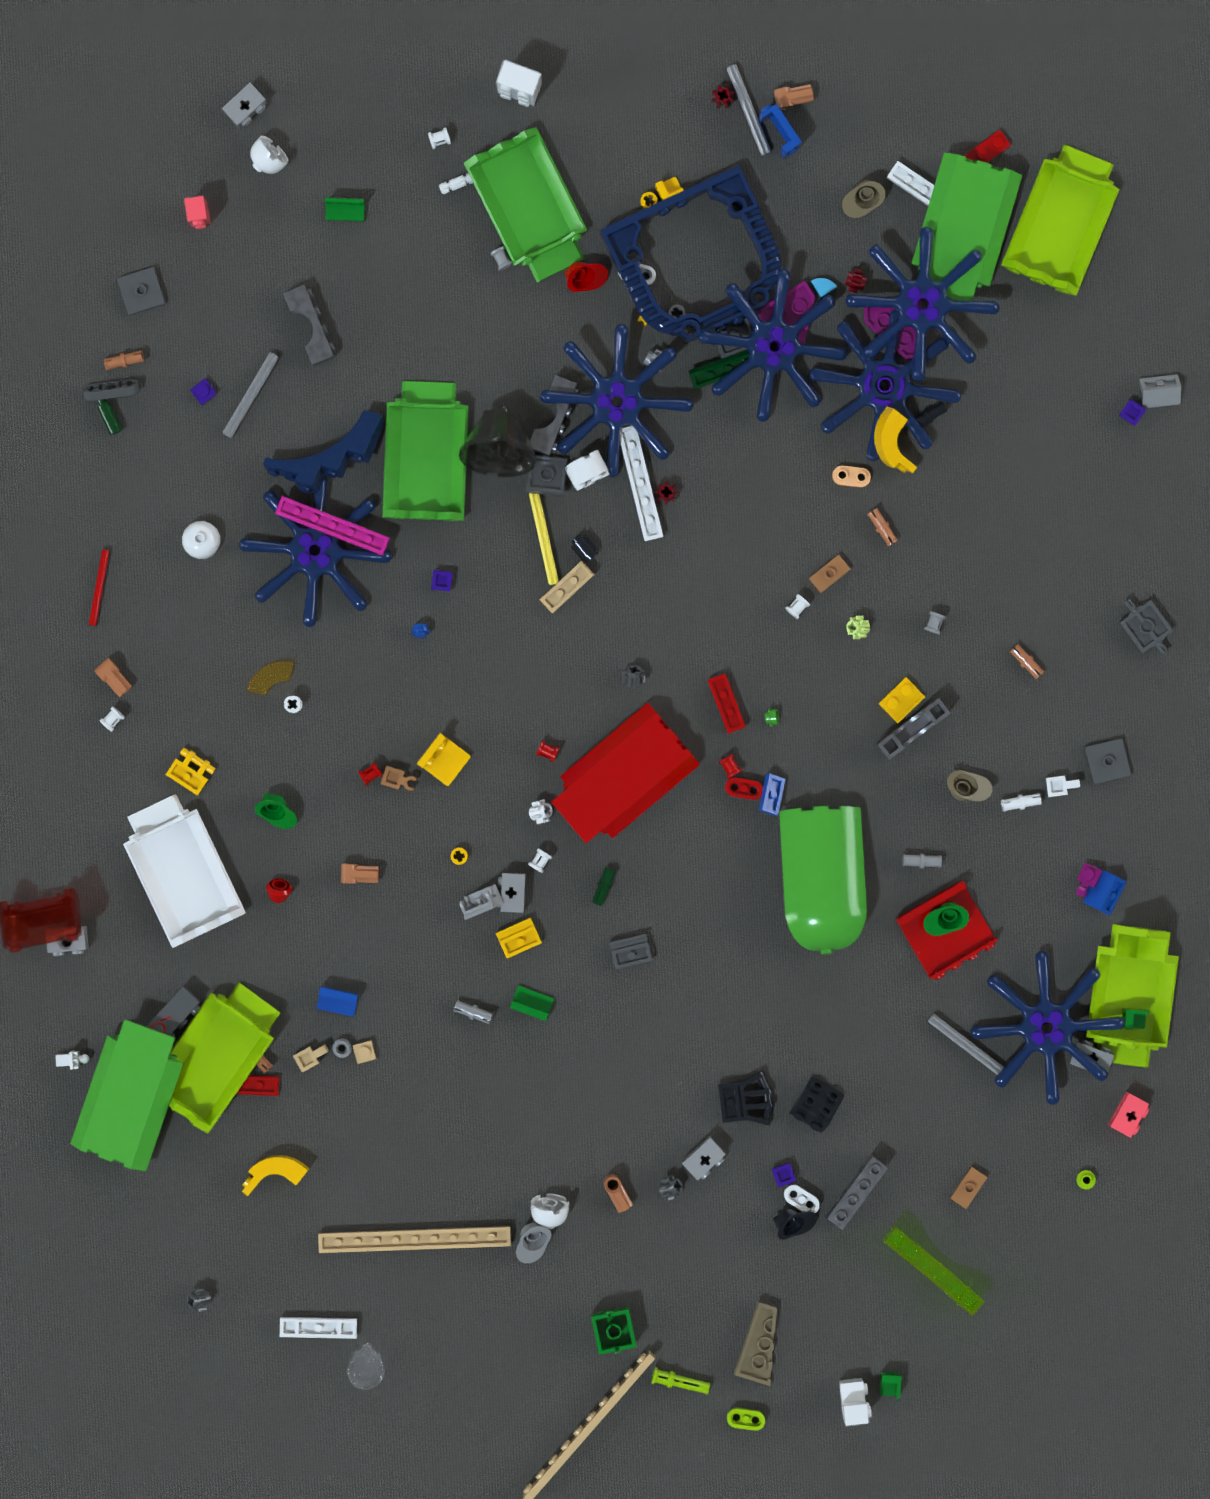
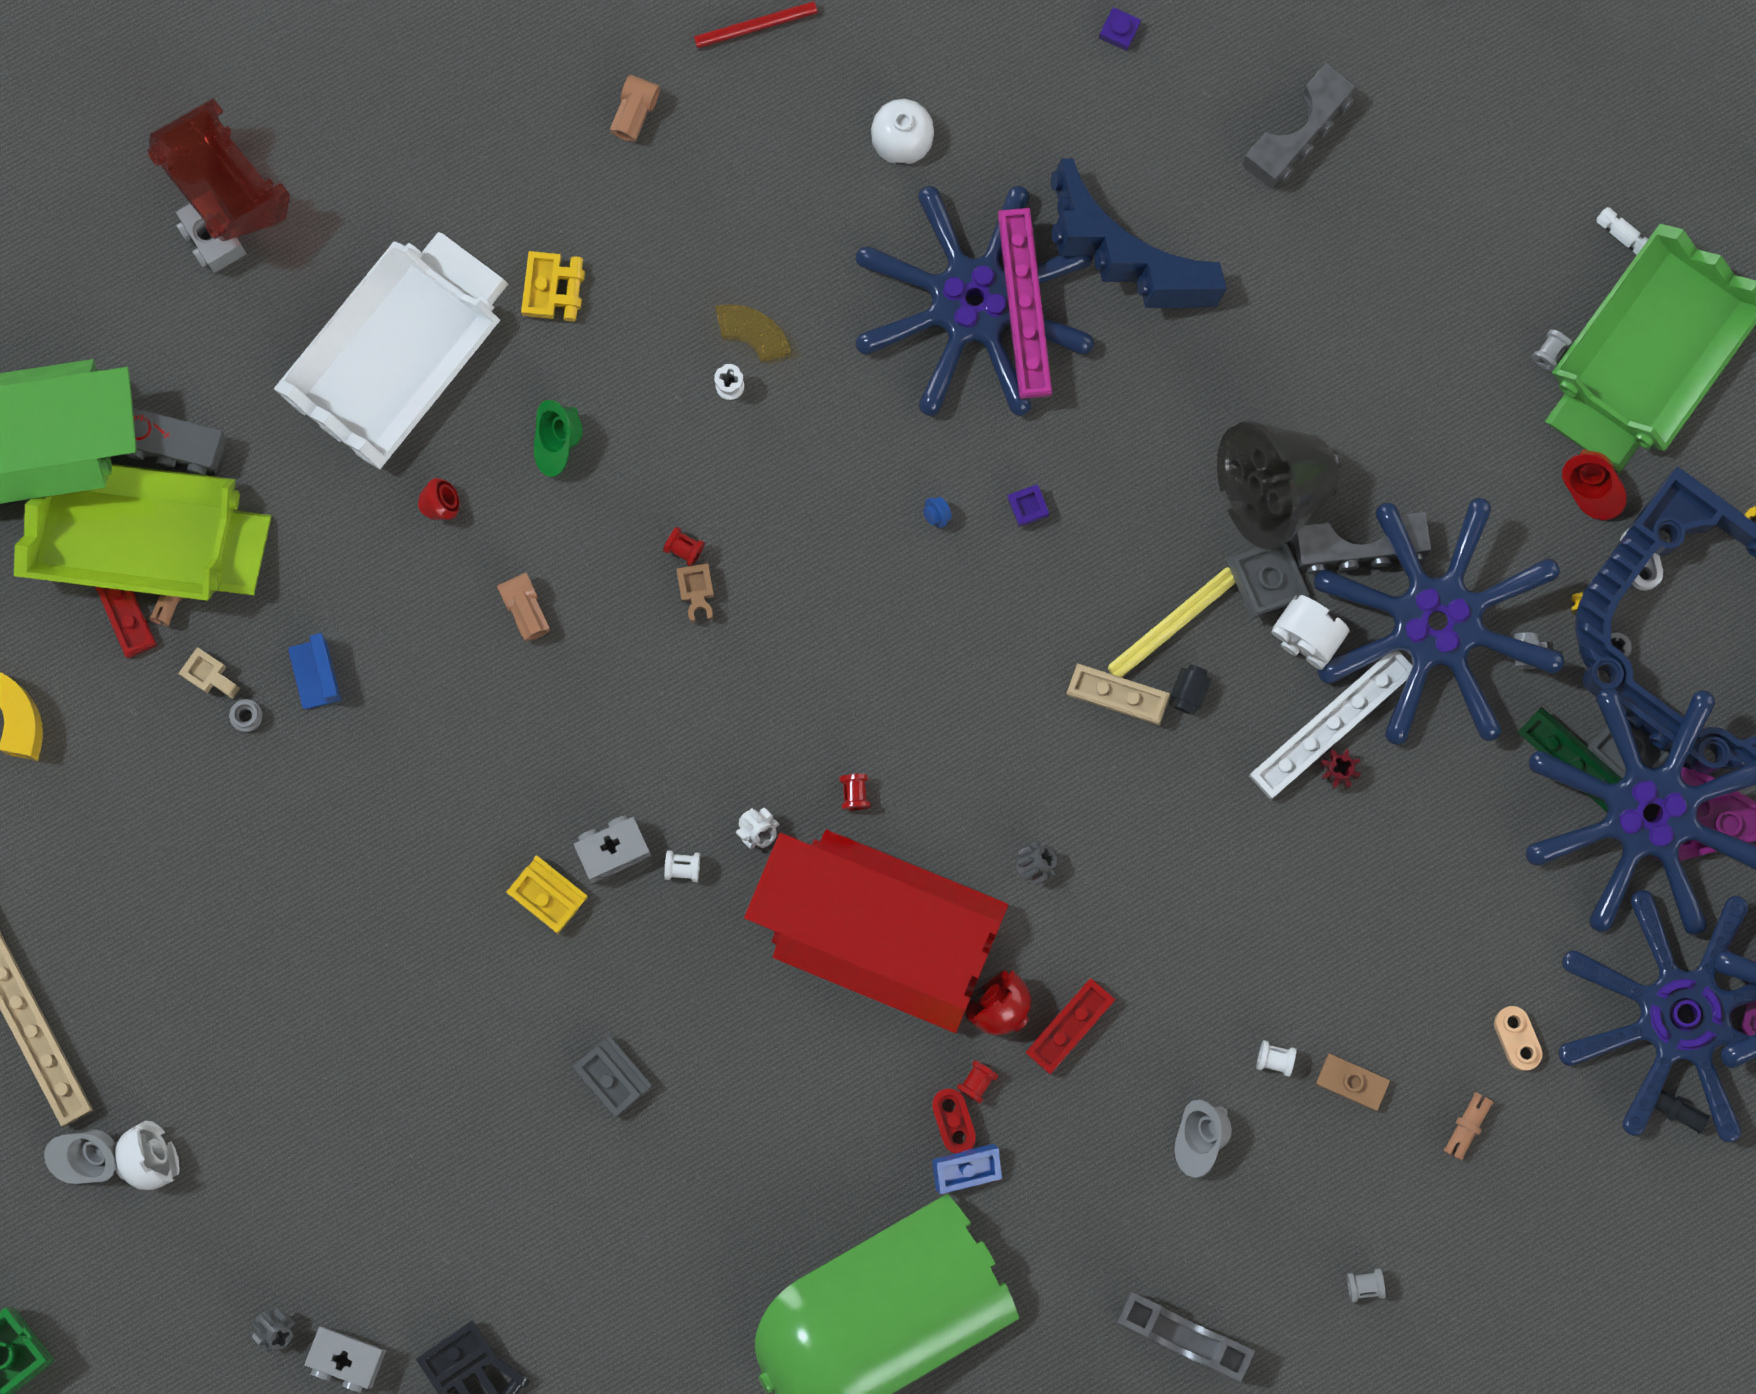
camera: 65 degrees right, 10 degrees down
white piece [56,1050,90,1069] -> none
white bush [99,706,125,732] -> none
light grey axle [223,352,279,438] -> none
green panel [325,198,365,222] -> none
tan plate [353,1040,377,1064] -> none
bright green panel [382,381,468,521] -> none
yellow bracket [417,733,471,786] -> none
white bush [428,127,451,149] -> none
yellow bush [451,848,468,865] -> none
light grey pin [453,1000,494,1025] -> none
light grey hinge [460,884,503,920] -> none
green panel [510,985,554,1021] -> none
dark green axle [592,867,616,906] -> none
nougat piece [603,1174,633,1213] -> none
bright green plate [765,708,779,727] -> none
yellowish green gear [846,616,870,639] -> none
yellow arch [874,407,917,473] -> none
yellow plate [878,677,925,724] -> none
none -> red cylinder [966,970,1031,1036]
none -> light grey piece [1174,1099,1232,1178]

